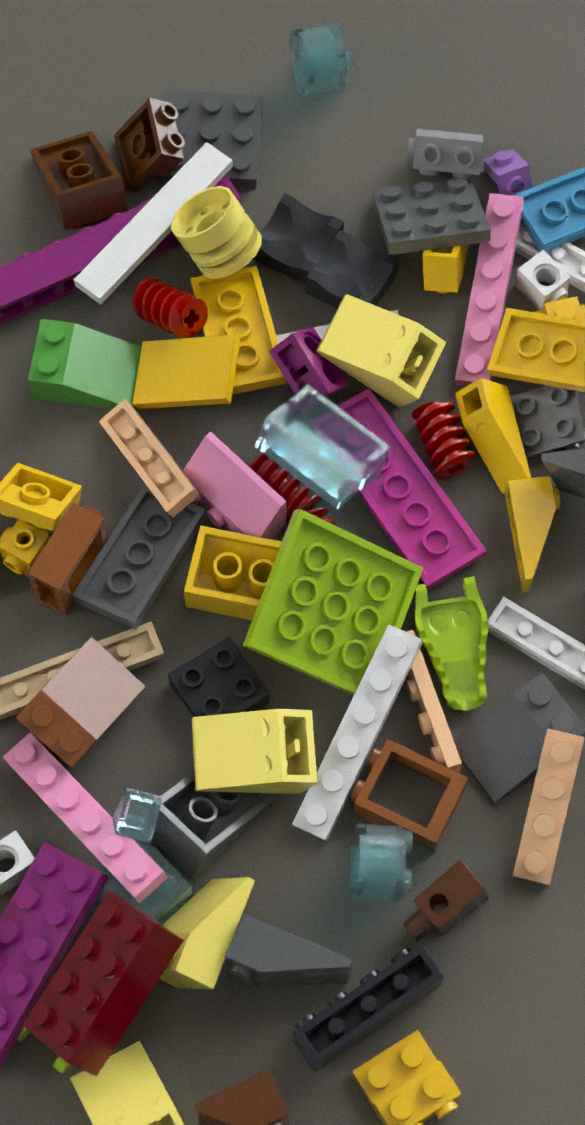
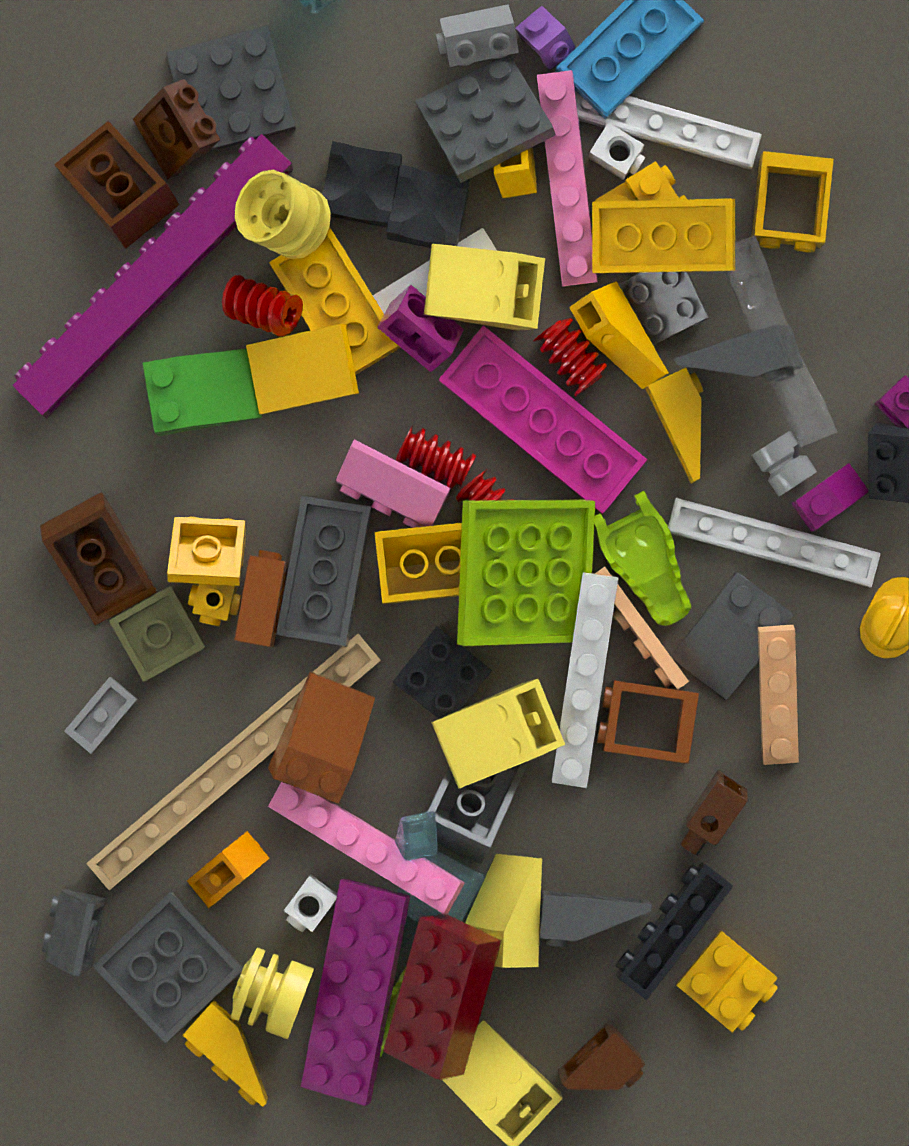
camera: 25 degrees left, 20 degrees up
white tile [74,142,233,304] -> none
light nougat plate [99,399,200,518] -> none
clear light blue piece [255,385,391,510] -> none
clear light blue brick [349,823,413,903] -> none

